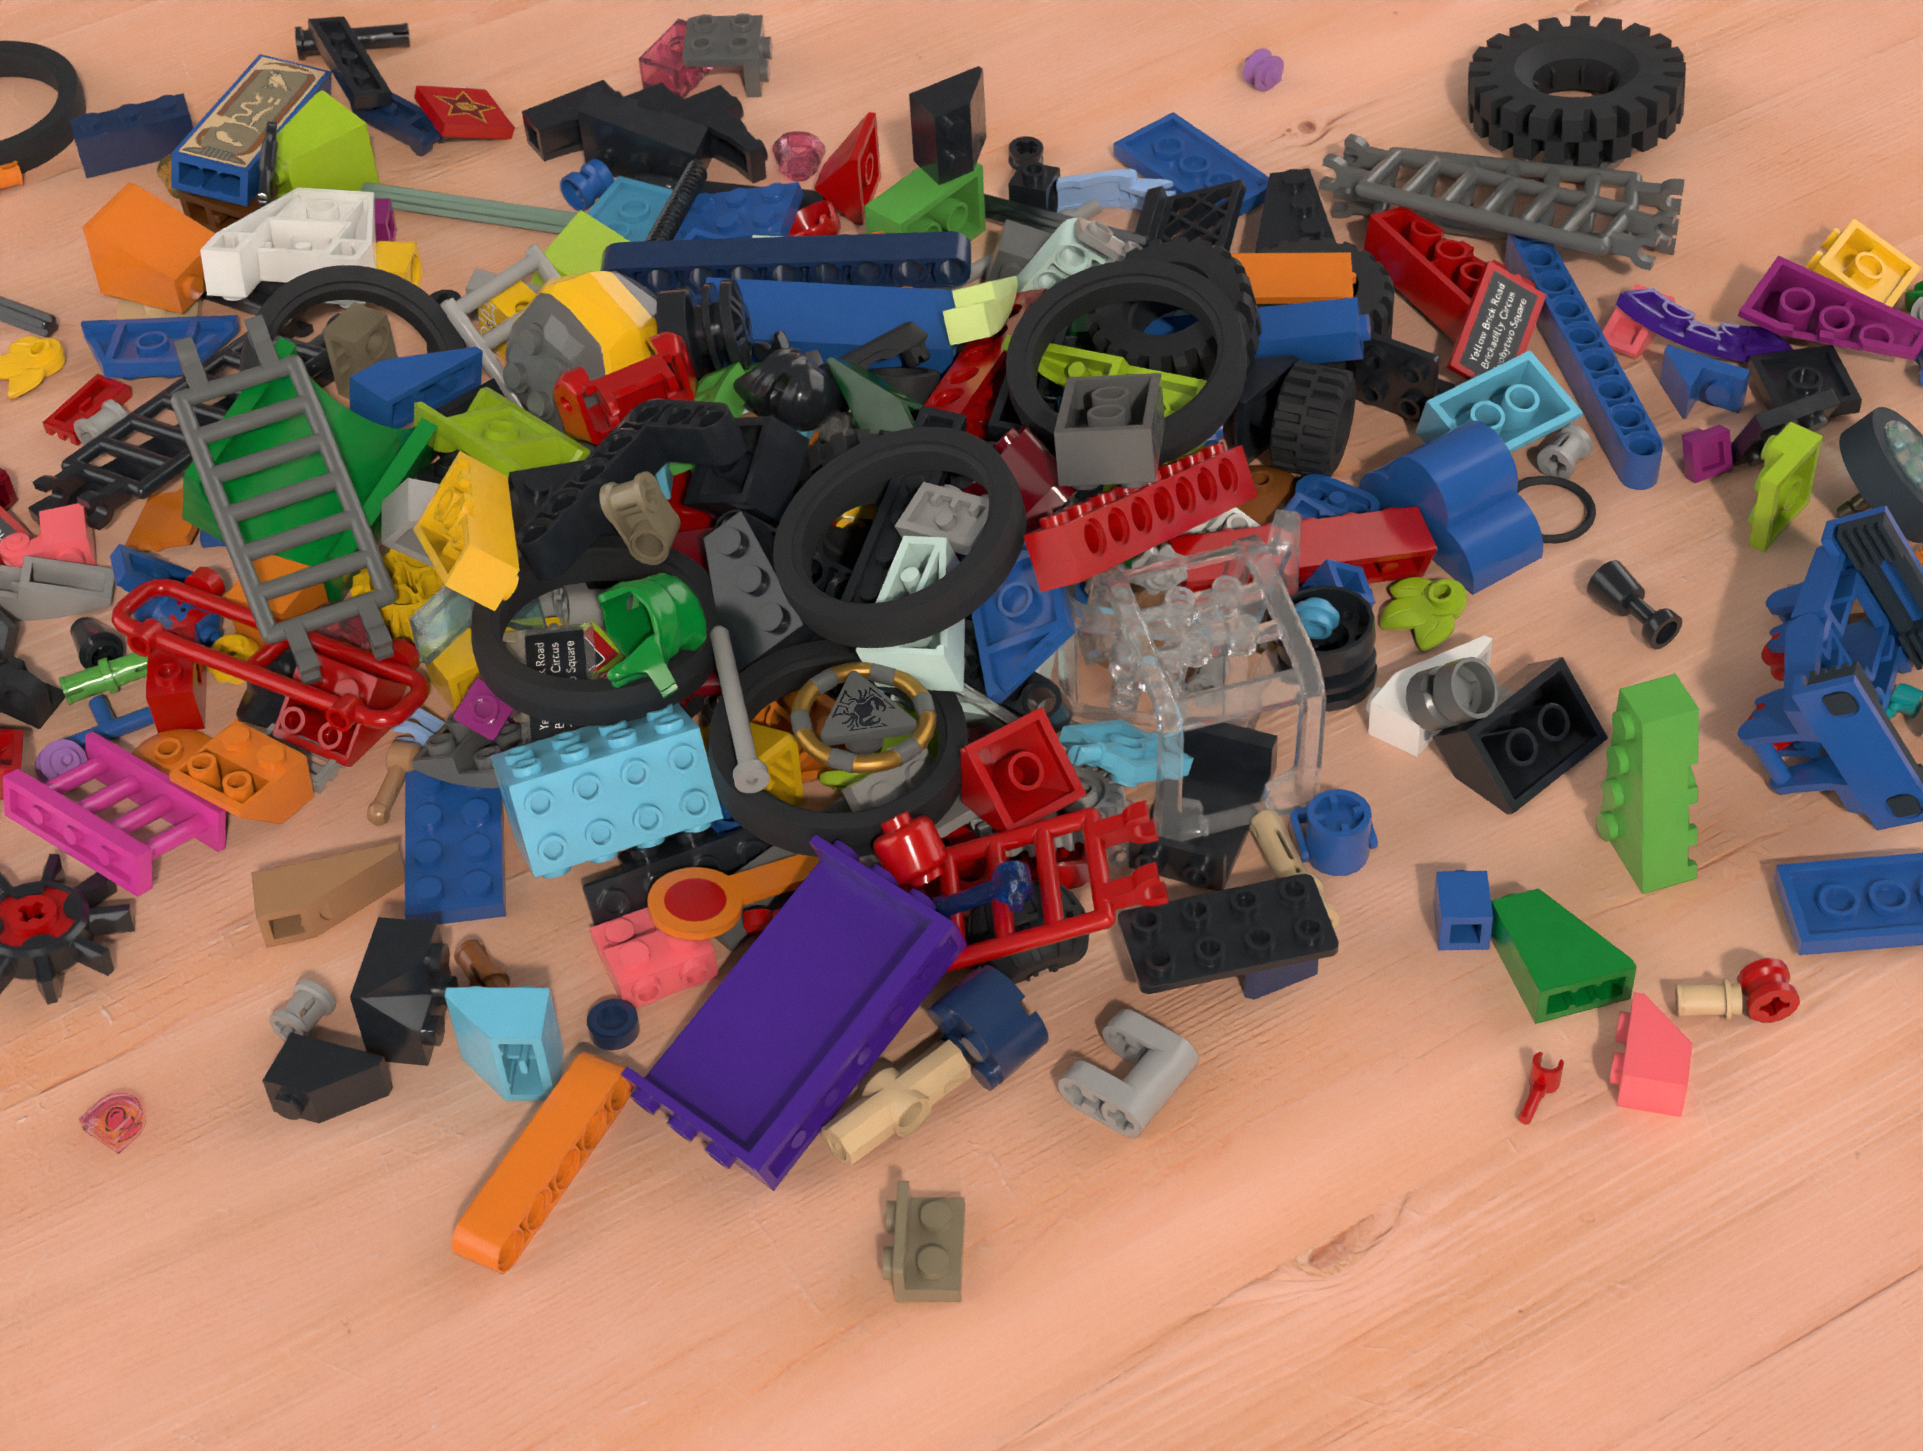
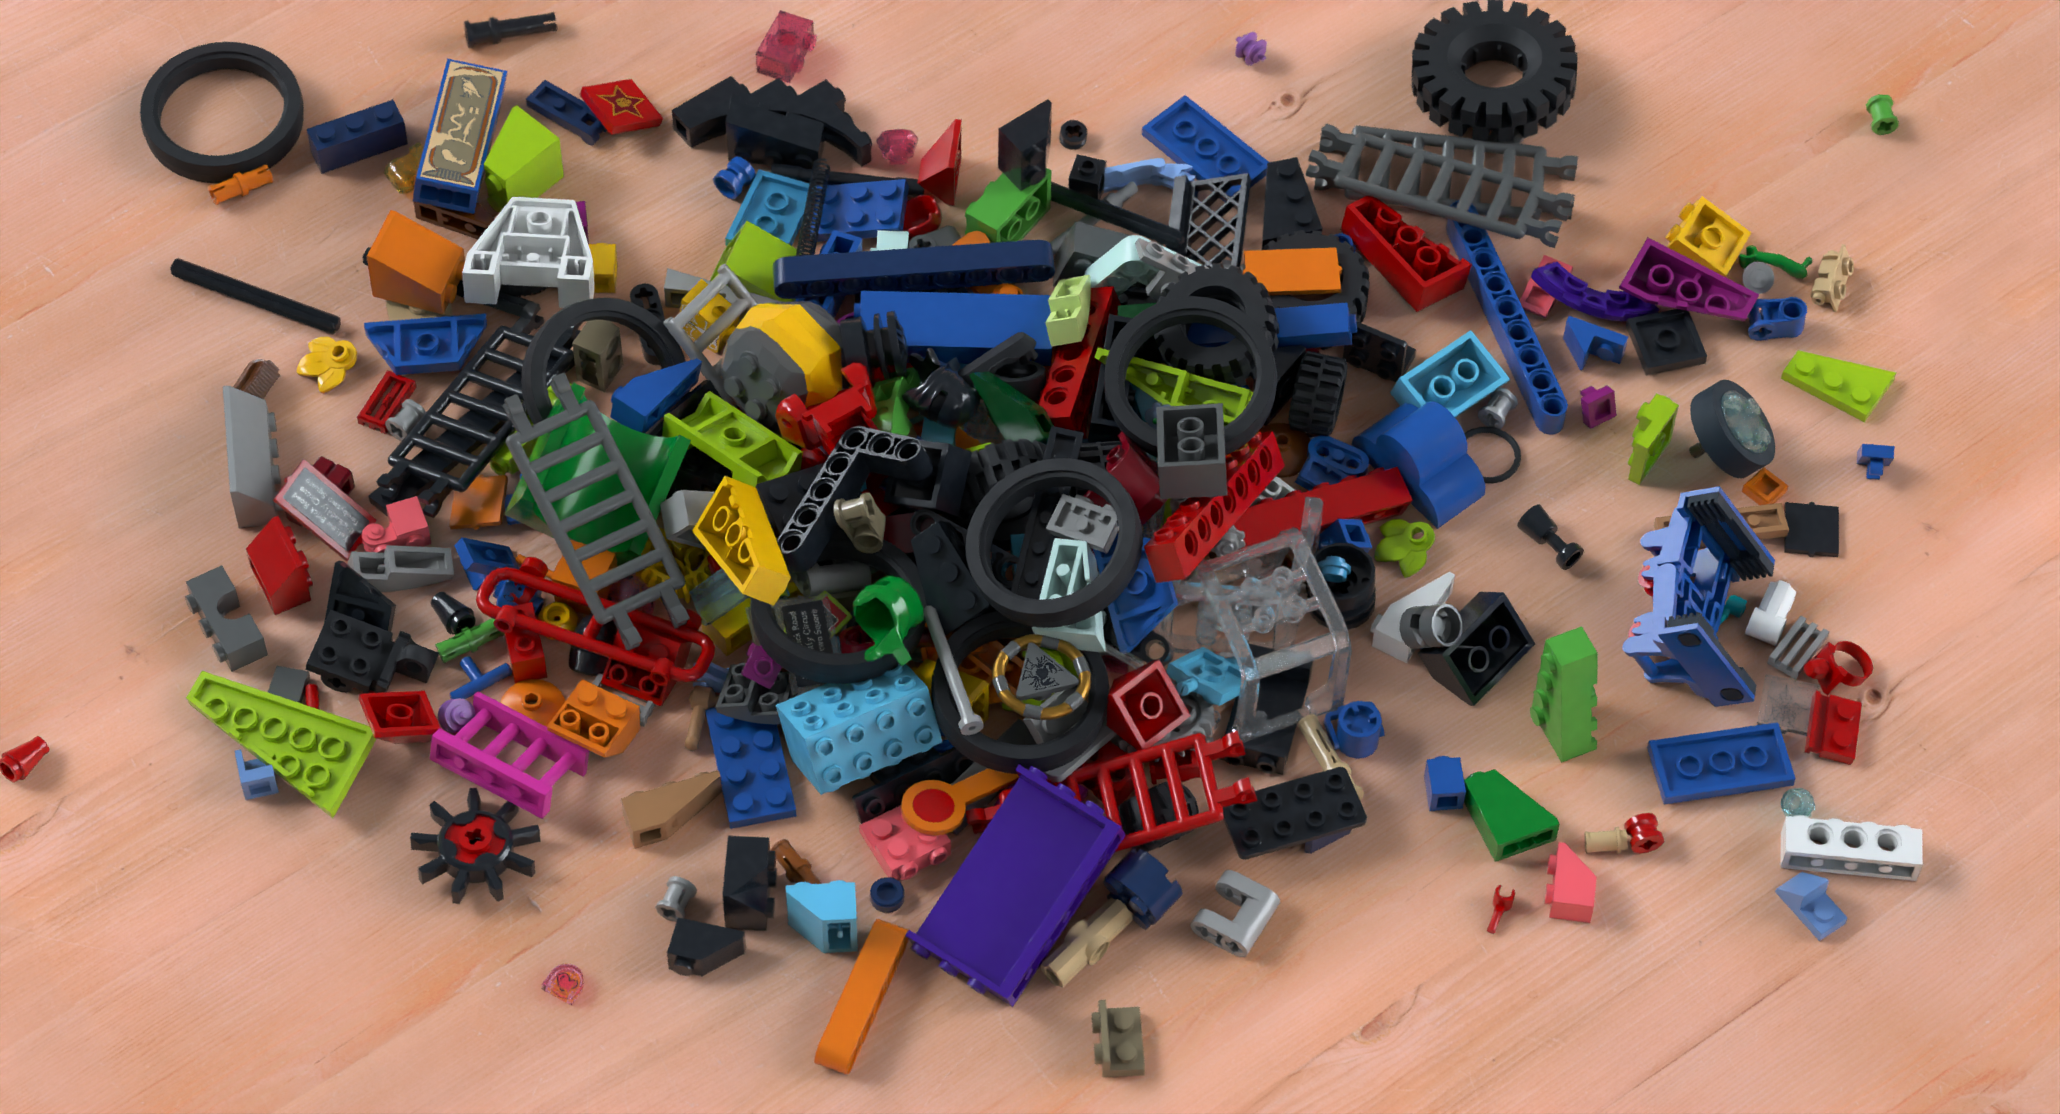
camera: 10 degrees left, 10 degrees up
black piece [258,121,278,206] -> none
black plate [308,16,392,110] -> none
sand green axle [359,182,577,234] -> none
dark grey bracket [682,13,772,97] -> none
red head [873,811,948,890] -> none
clear blue piece [932,861,1033,920] -> none
piece [1446,261,1546,381] -> none
black plate [1731,388,1840,467] -> none

